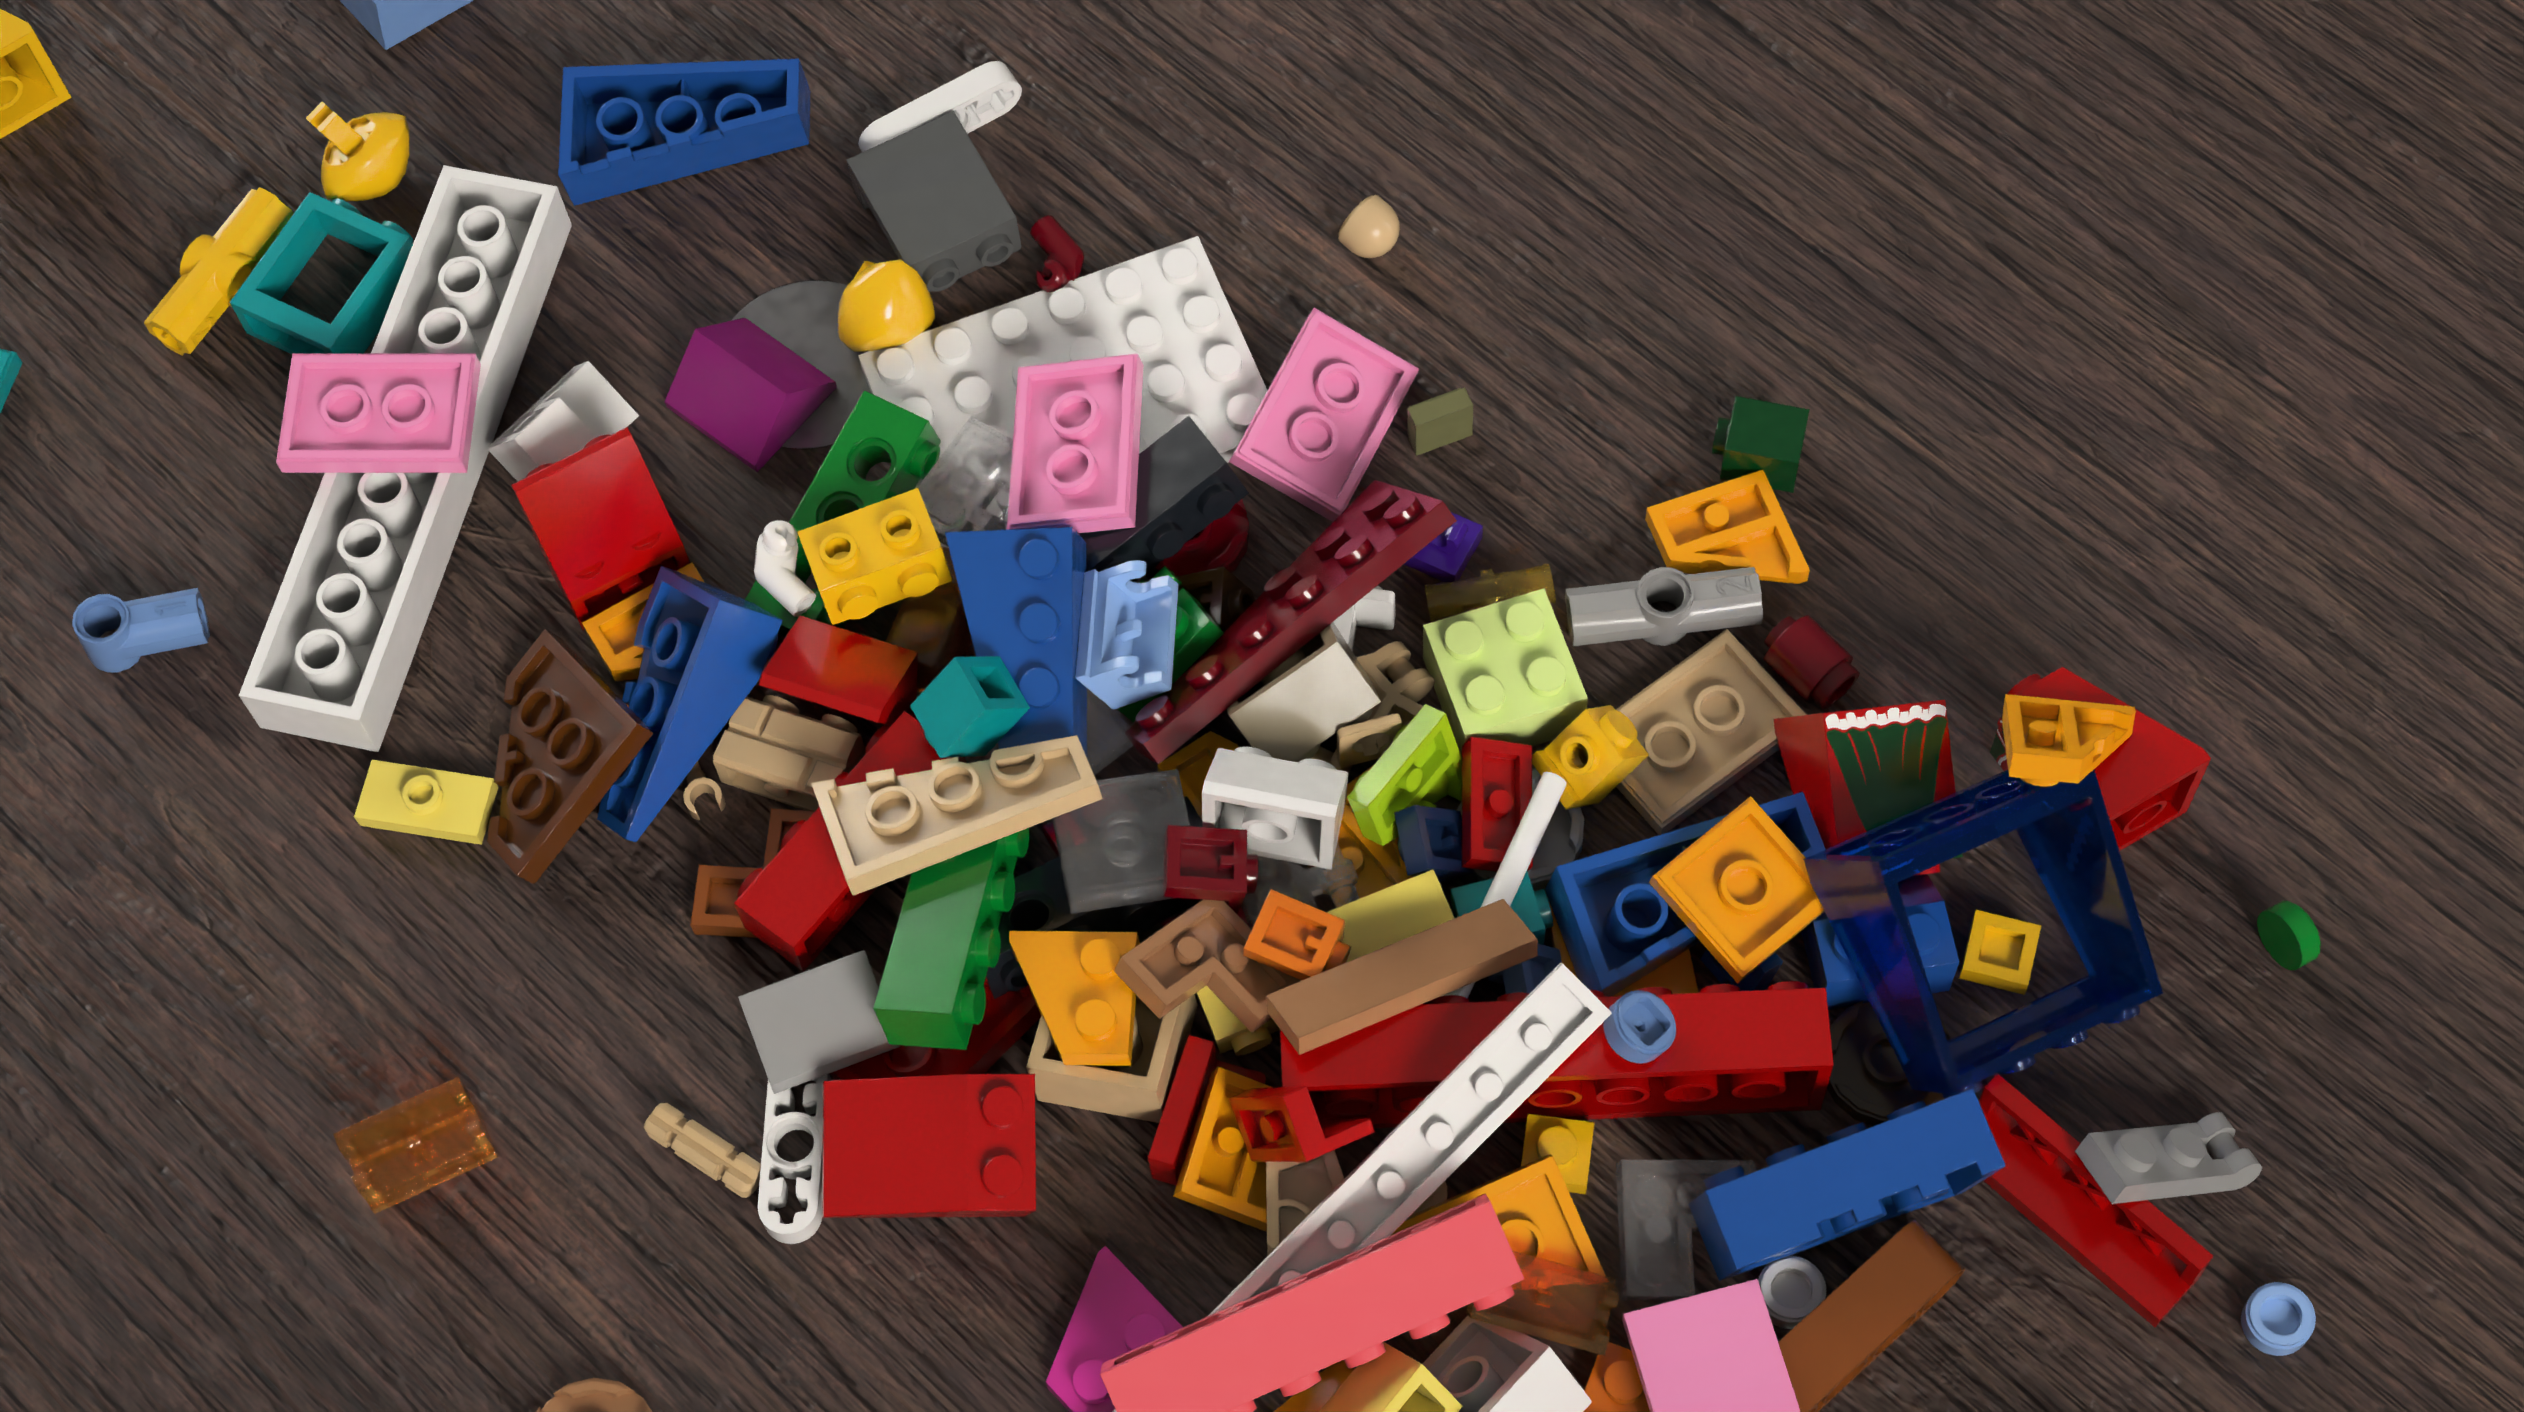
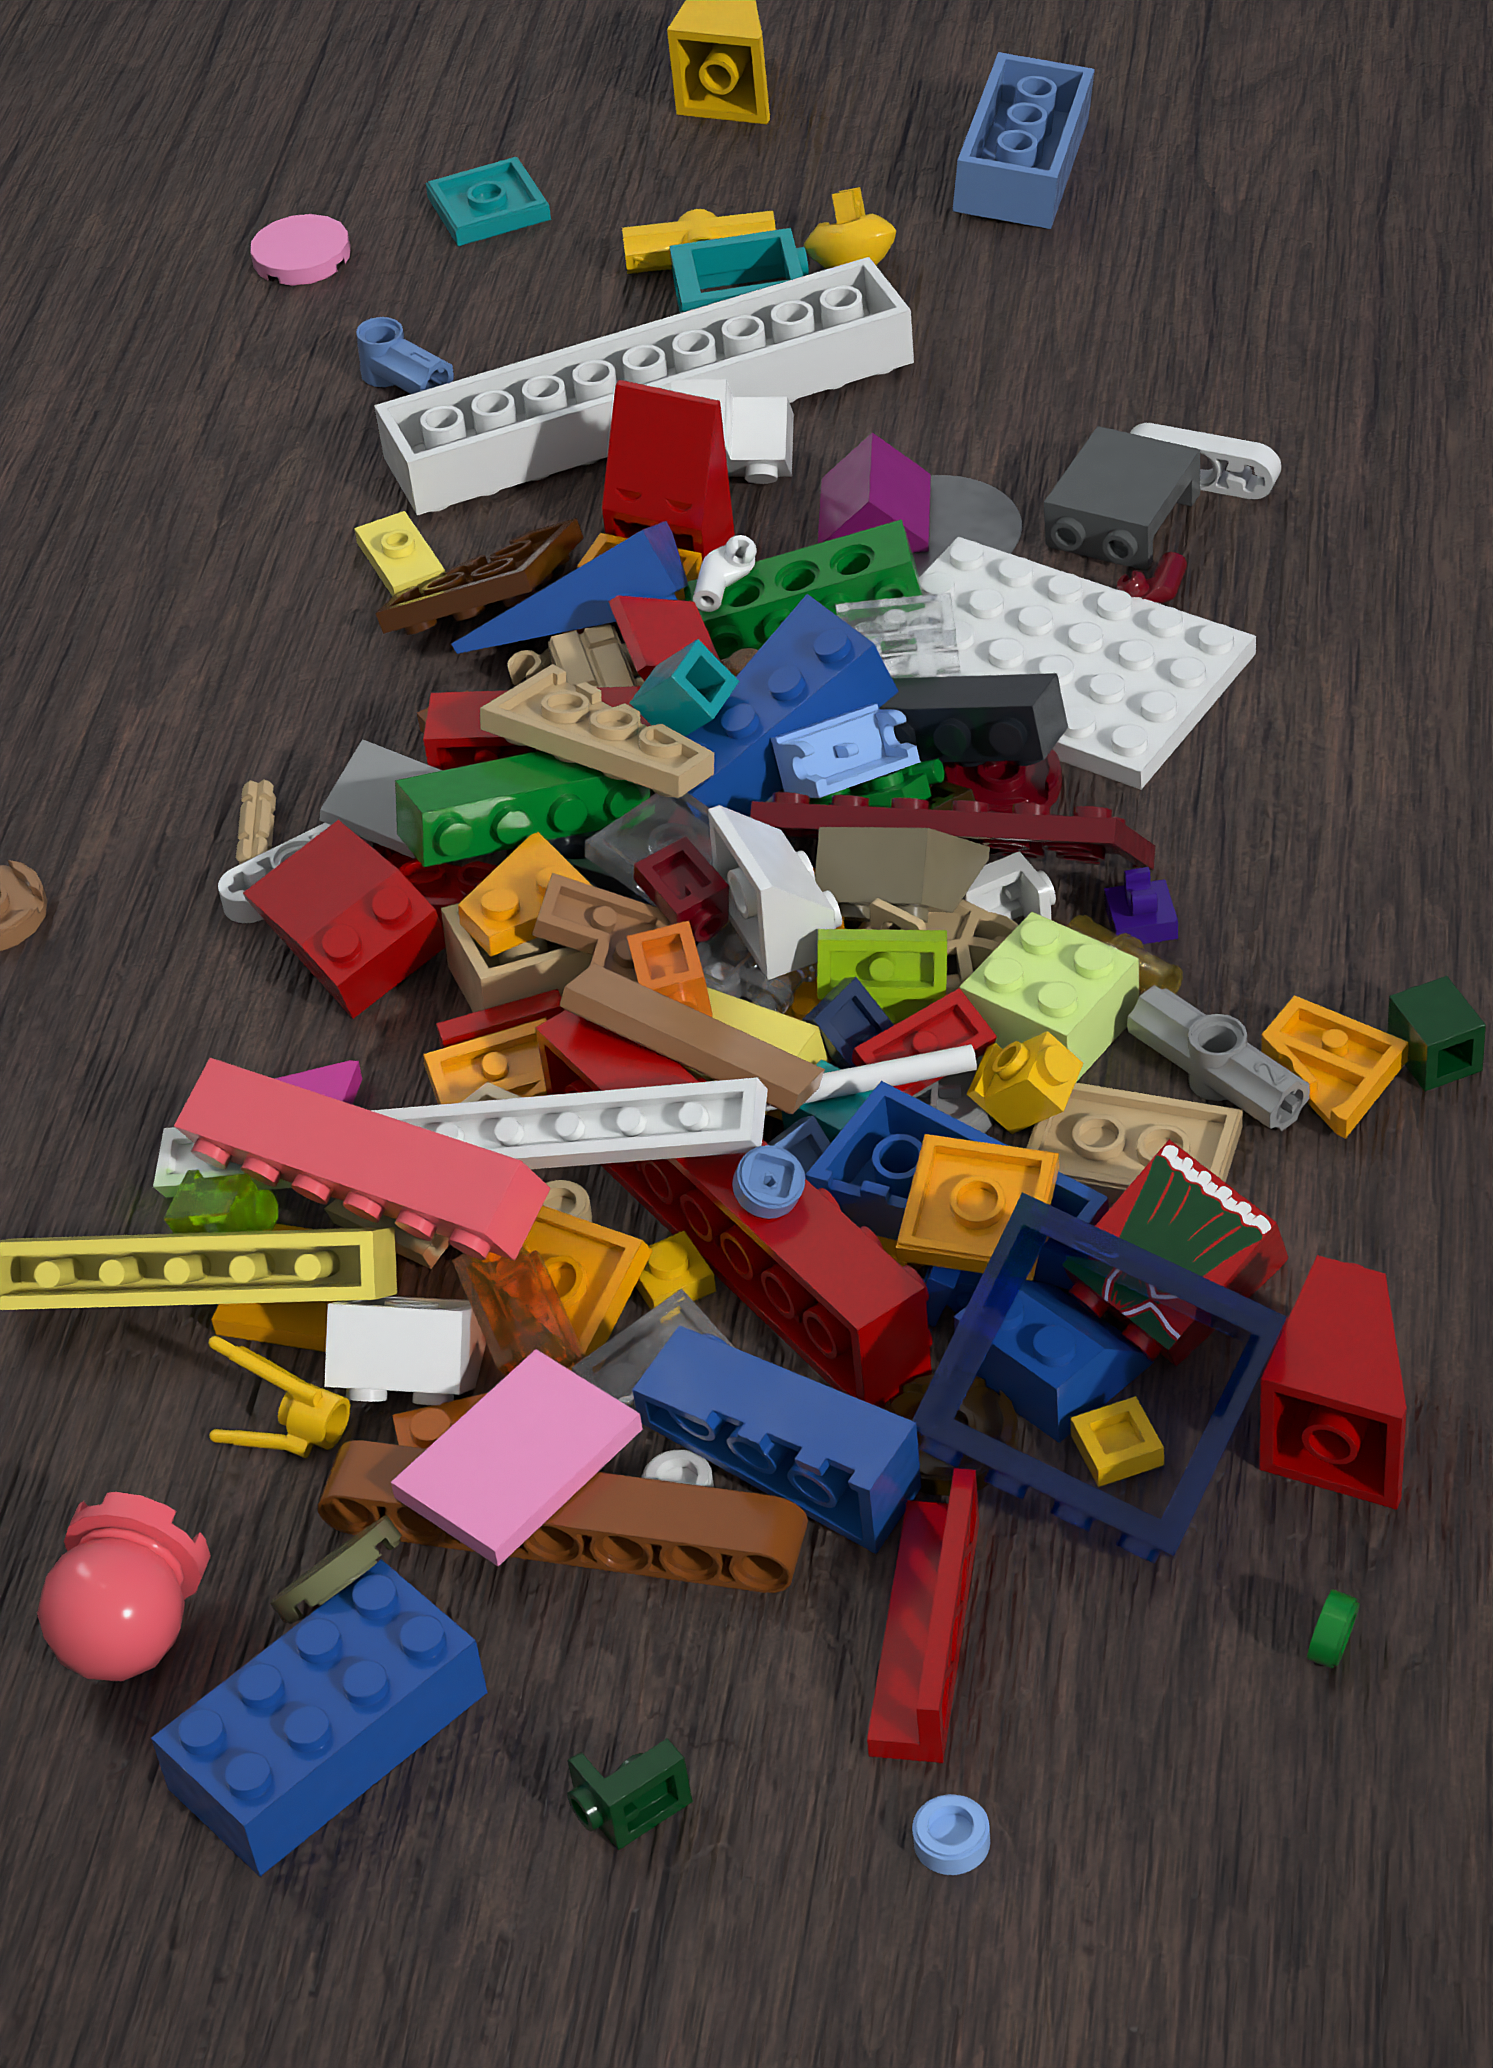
camera: 55 degrees right, 20 degrees down
bright pink tile [276,353,481,473] -> none
clear orange hinge [333,1077,498,1214] -> none
blue wedge [558,59,811,206] -> none
yellow brick [797,488,952,625] -> none
yellow piece [838,259,935,352] -> none
bright pink tile [1007,354,1144,533] -> none
bright pink tile [1229,308,1419,522] -> none
red panel [1229,1086,1375,1162] -> none
tan piece [1338,195,1400,258] -> none
olive tile [1407,387,1473,456] -> none
dark red brick [1764,615,1860,709] -> none
light orange wing [2002,694,2136,787] -> none
light grey plate [2075,1112,2262,1204] -> none

